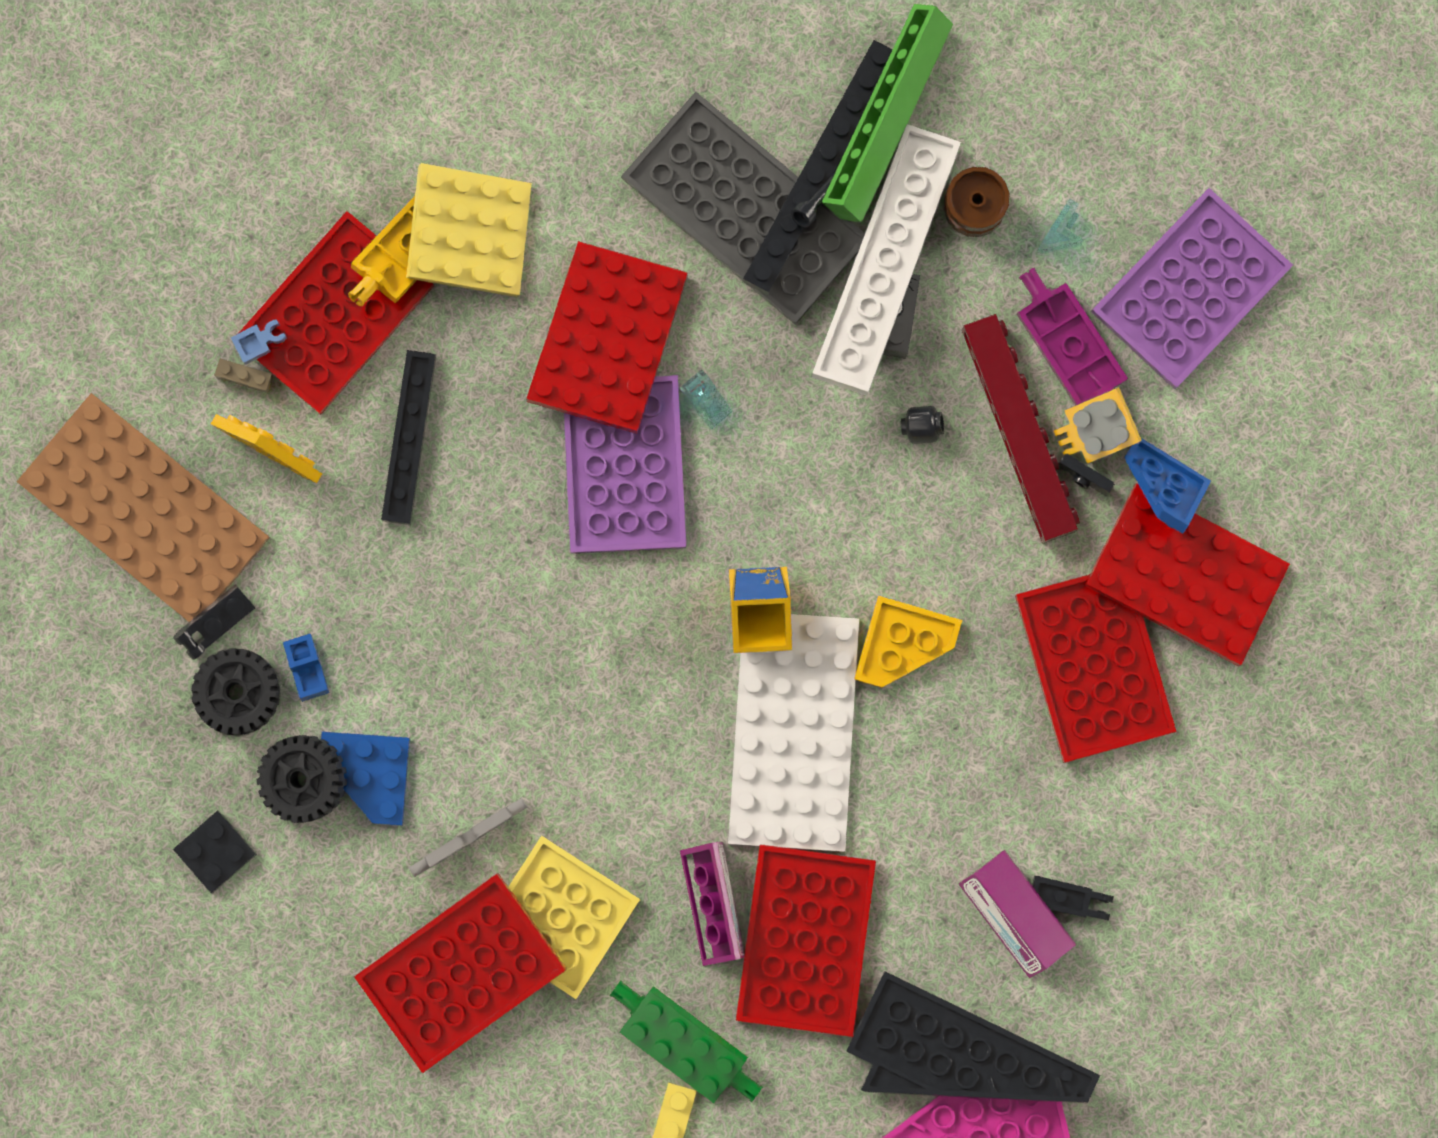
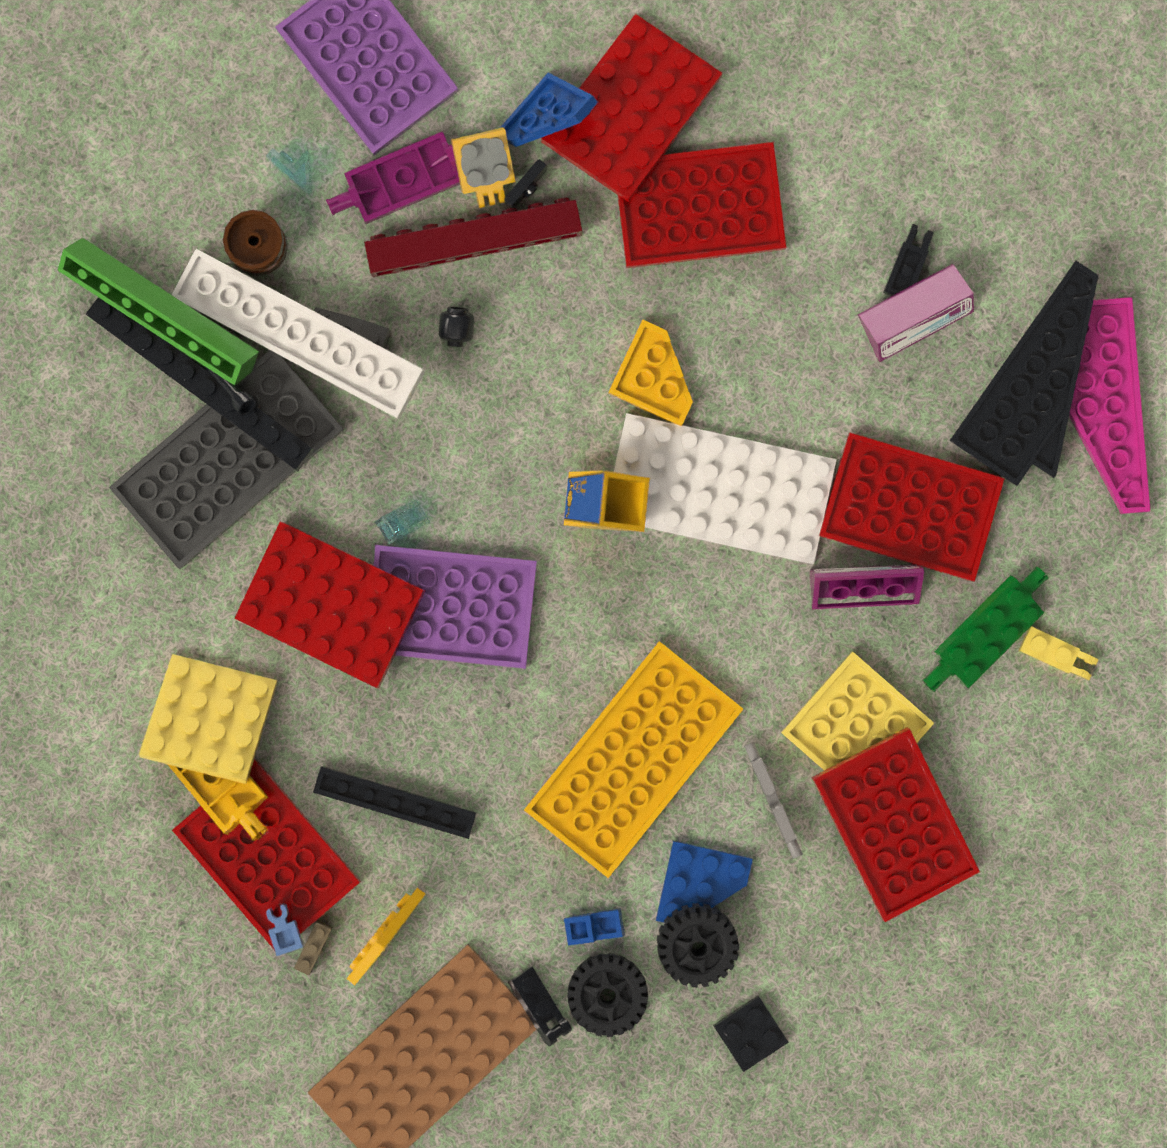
camera: 80 degrees left, 5 degrees up
none -> yellow plate [524,641,743,878]

